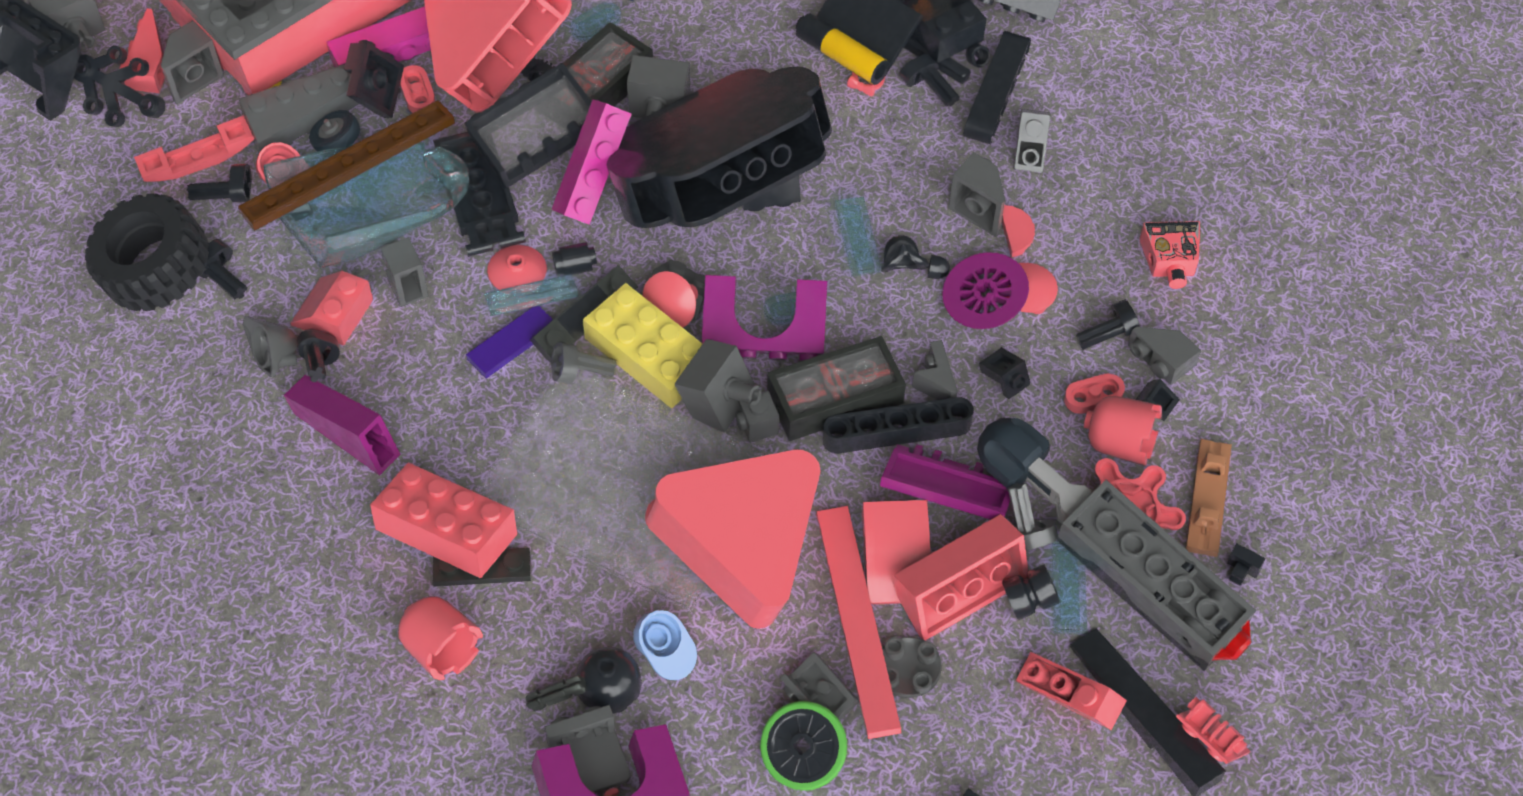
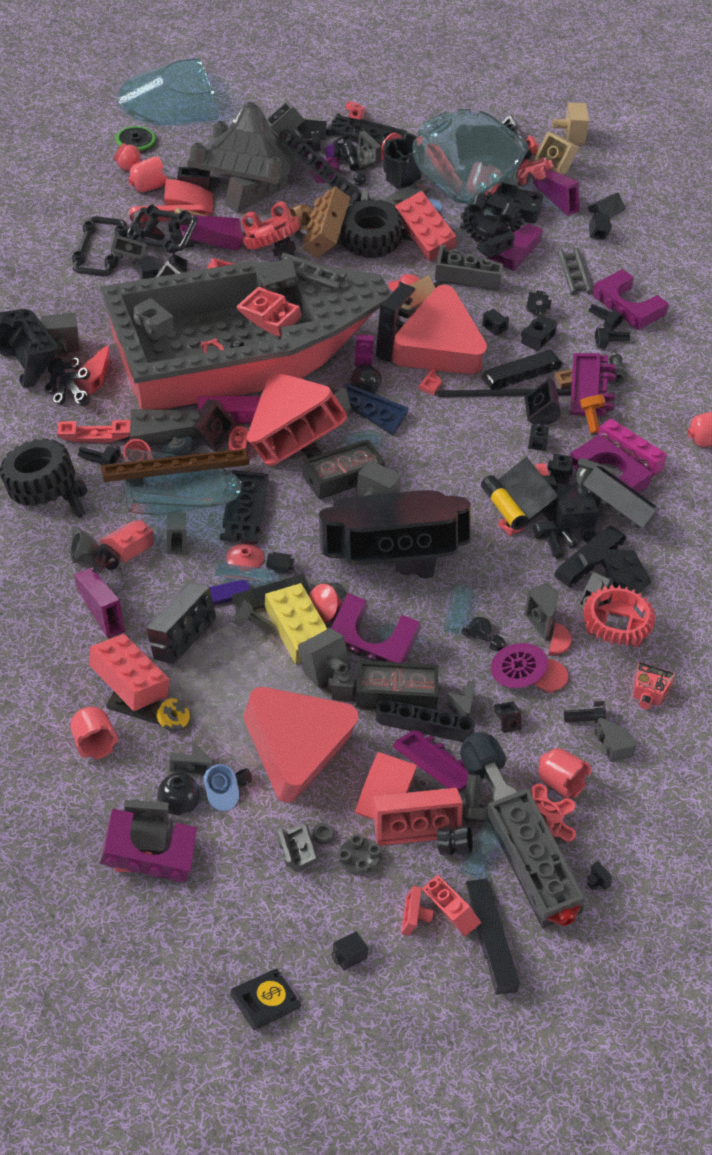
camera: 20 degrees right, 10 degrees down
dark grey slope [161,20,224,104] -> none
window [464,63,592,189] -> none
pearl dark grey axle [526,674,587,712] -> none
dark pink brick [551,99,631,225] -> none
black wheel [760,701,847,791] -> none
coral tile [817,506,901,739] -> none
coral plate [1064,373,1125,414] -> none
black slope [1135,378,1180,421] -> none
coral hinge [1176,697,1251,764] -> none
nougat hinge [1185,439,1232,557] -> none
none -> black piece [146,582,216,664]
none -> yellow piece [157,698,190,732]
none -> dark grey slope [169,742,212,774]
none -> black hinge [235,768,252,786]
none -> dark grey tile [312,823,334,844]
none -> coral tile [401,886,433,935]
none -> black wing [577,548,651,615]
none -> coral piece [583,585,655,647]

